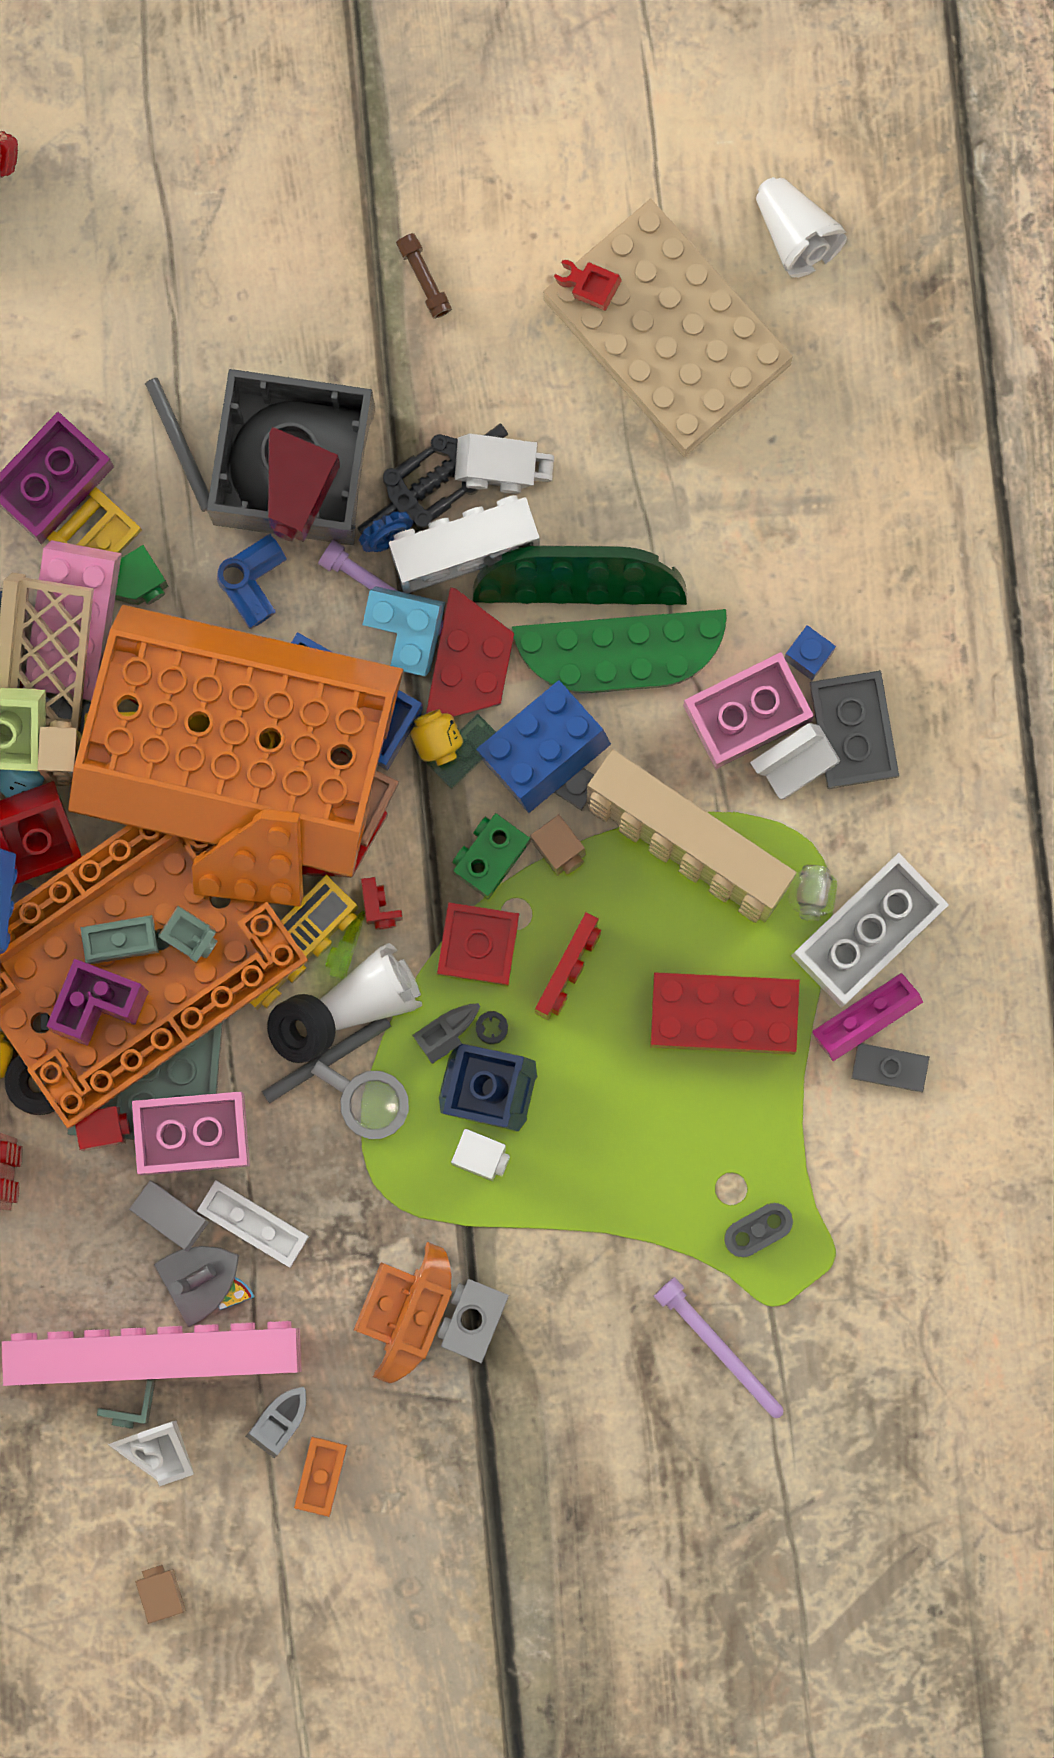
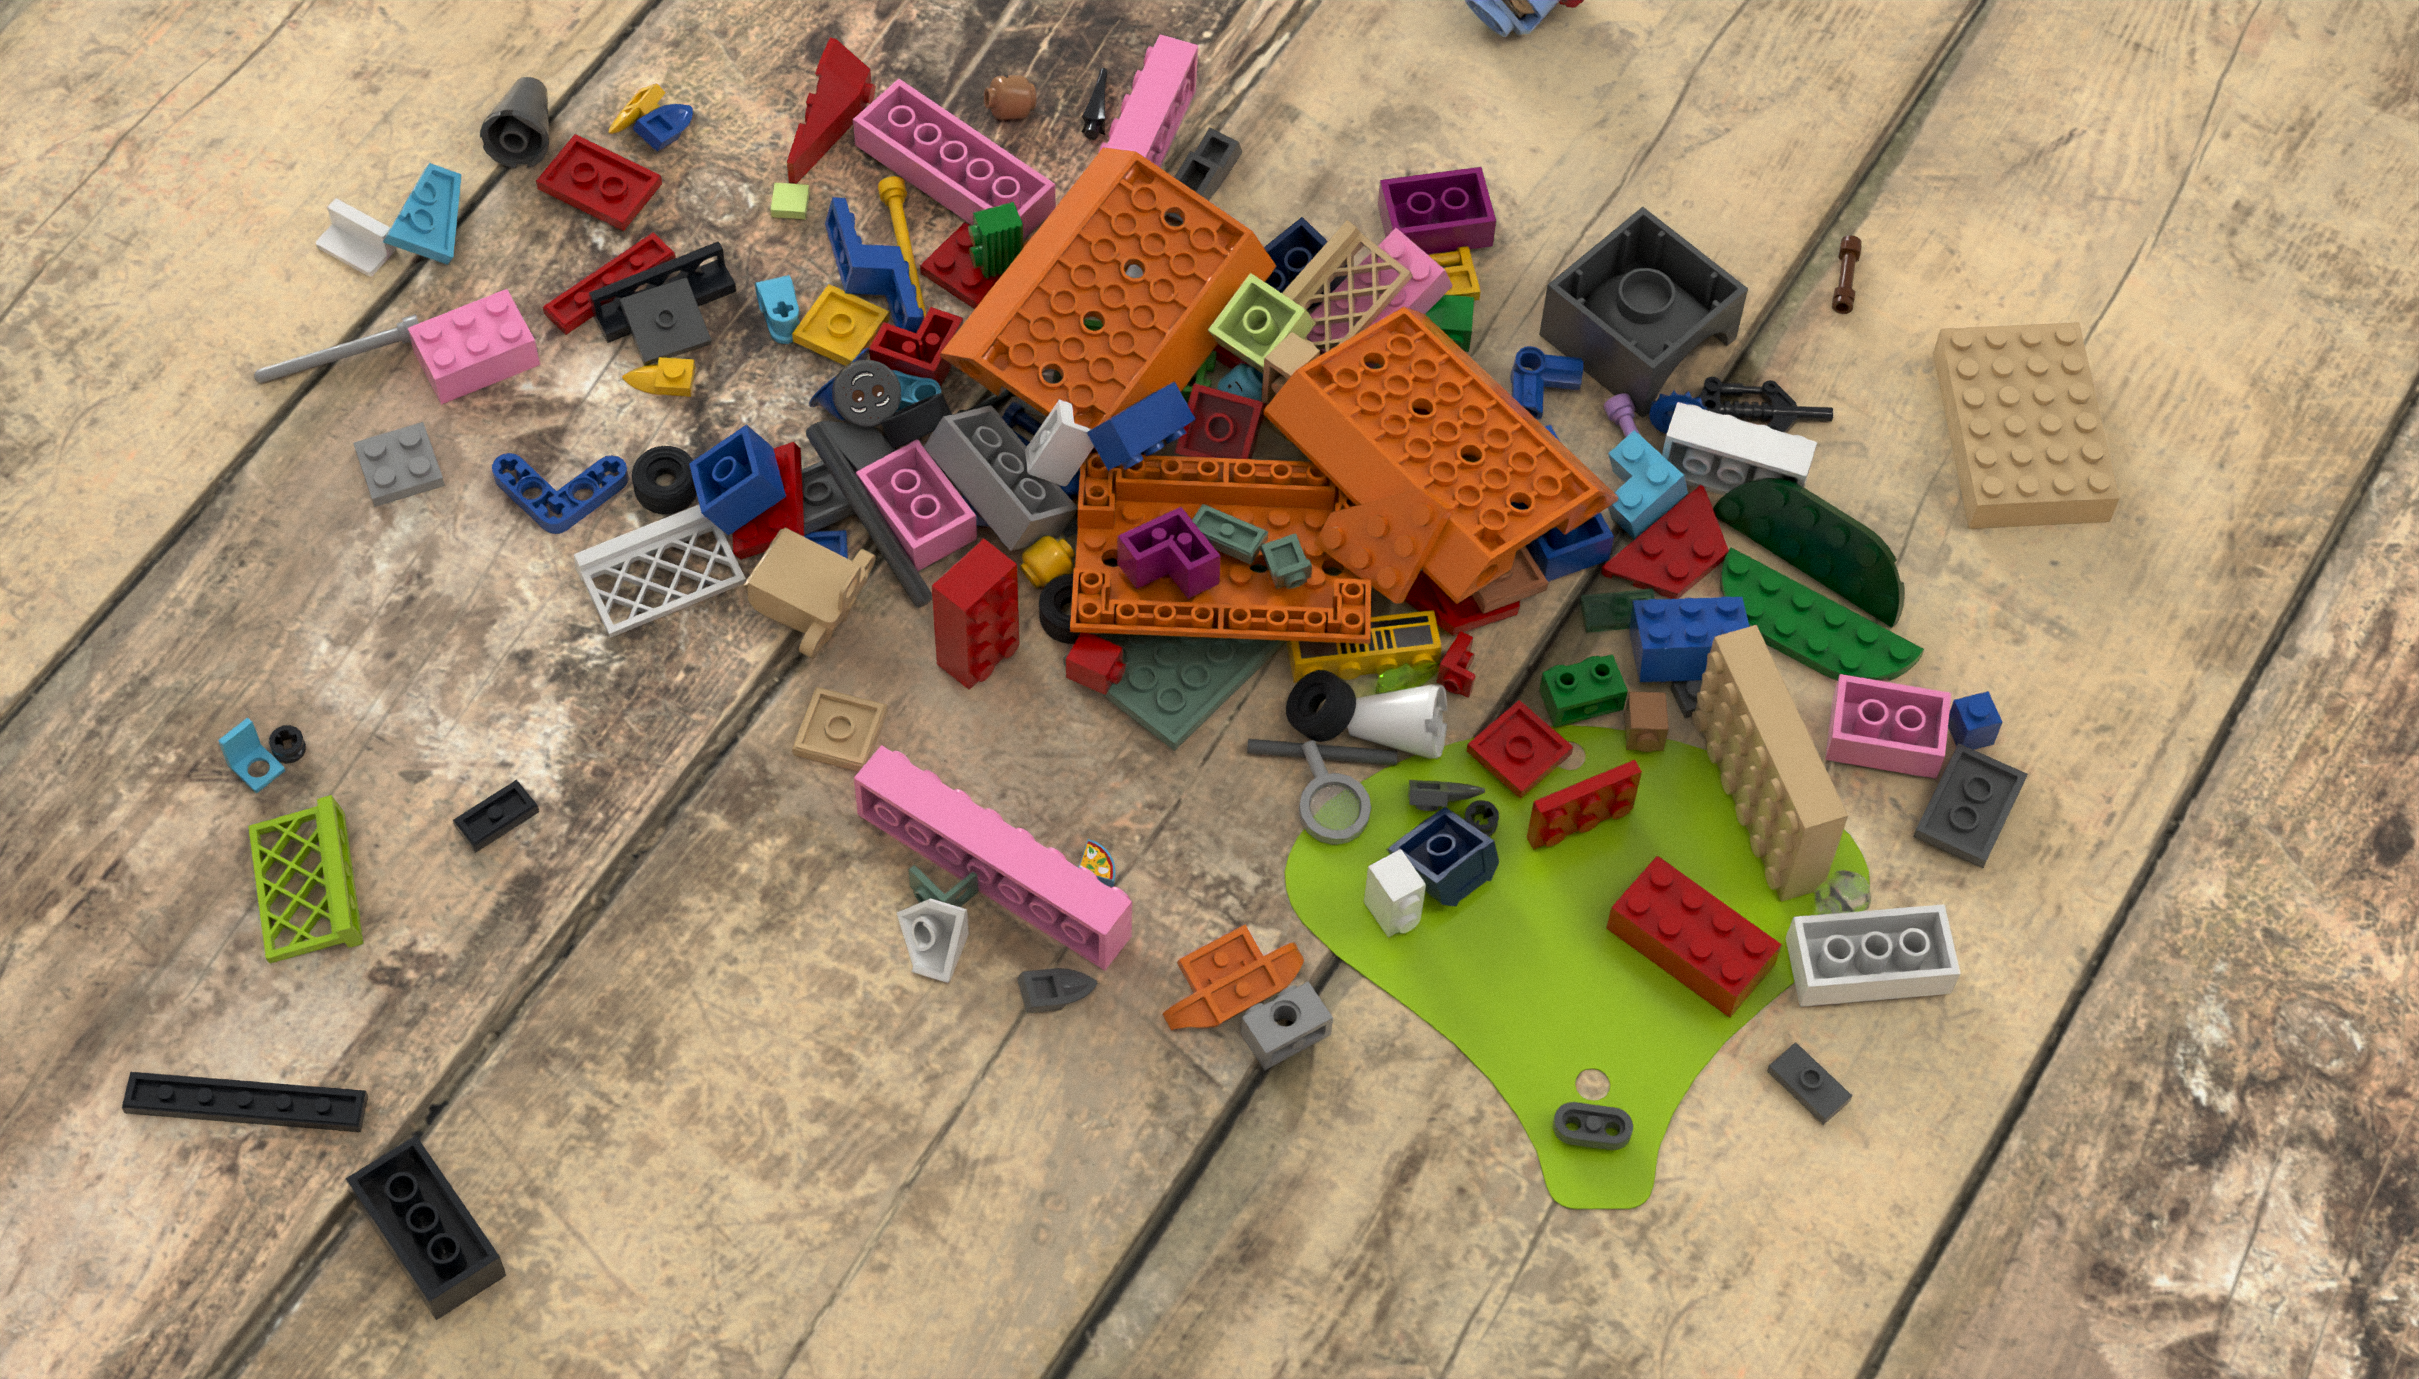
camera: 30 degrees right, 25 degrees down
light grey tile [129,1180,209,1252] -> none
bright pink brick [132,1092,250,1175] -> none
medium nougat brick [135,1565,186,1624] -> none
dark grey bar [145,378,209,512] -> none
flat silver shield [154,1246,239,1327] -> none
white plate [197,1180,309,1268] -> none
dark red slope [268,427,340,542] -> none
orange plate [294,1436,348,1517] -> none
yellow head [410,709,463,766] -> none
white brick [454,434,554,494] -> none
red plate [554,260,622,311] -> none
lavender piece [653,1277,784,1418] -> none
white panel [750,723,840,799] -> none
white cone [756,177,847,278] -> none
dark pink plate [812,973,923,1061] -> none

